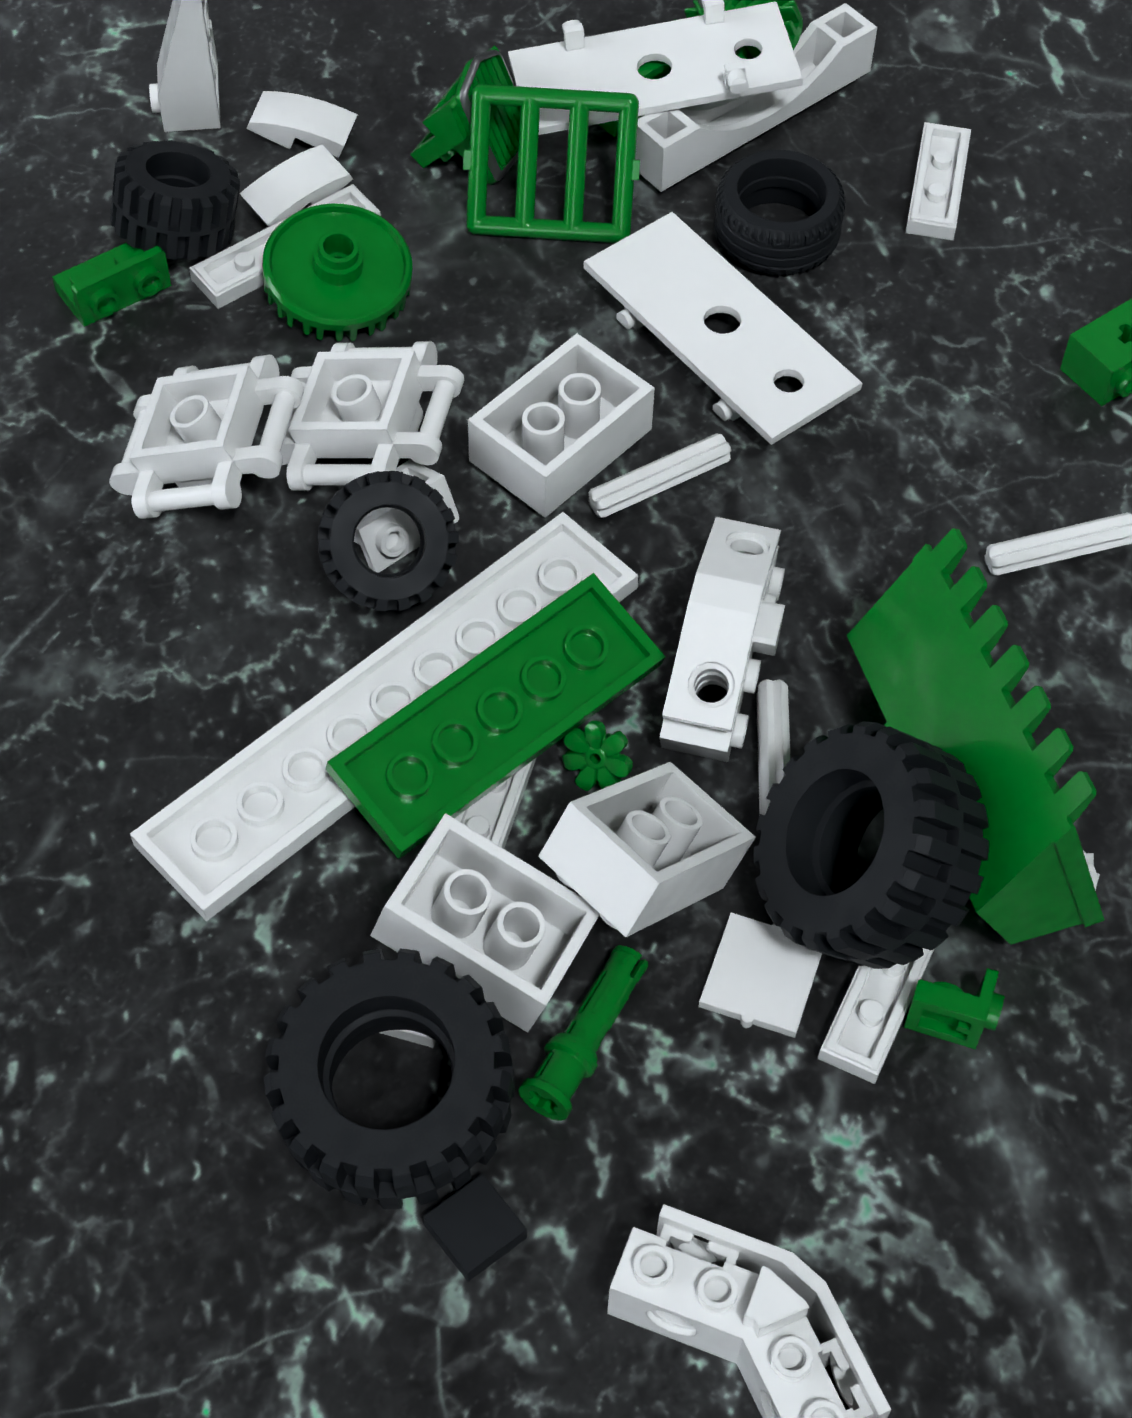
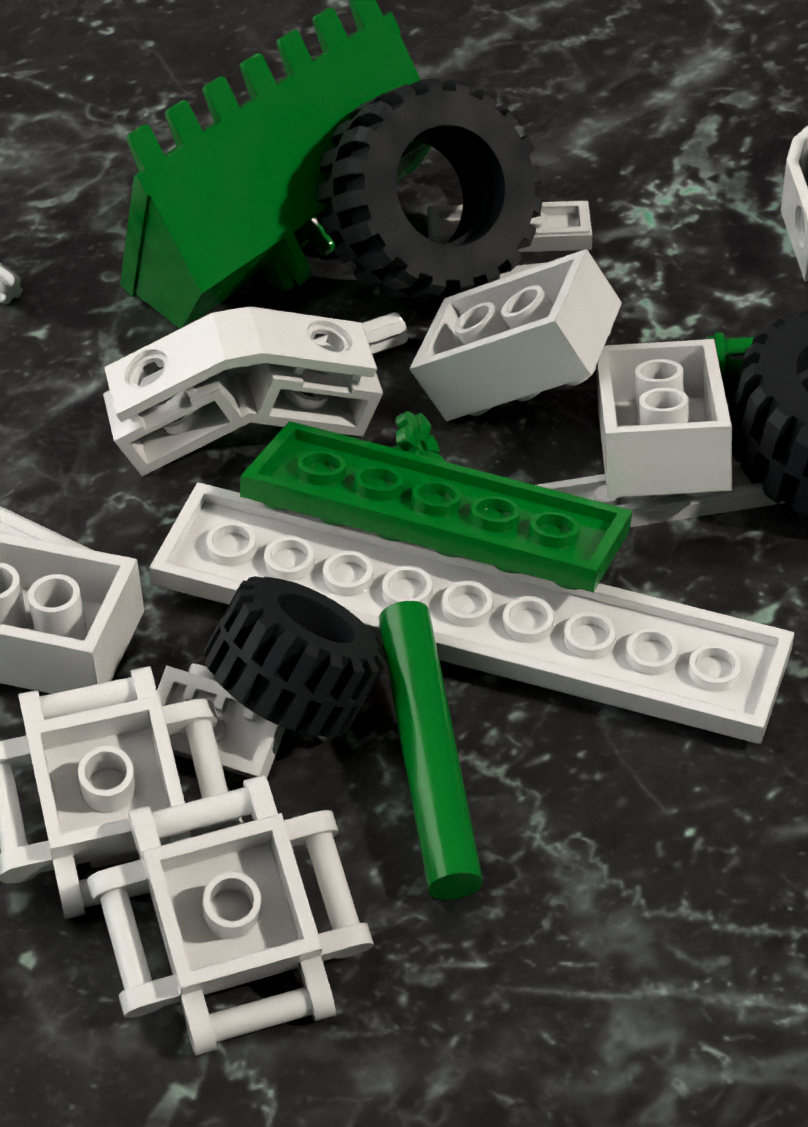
camera: 115 degrees left, 10 degrees down
none -> green piece [378,601,483,900]

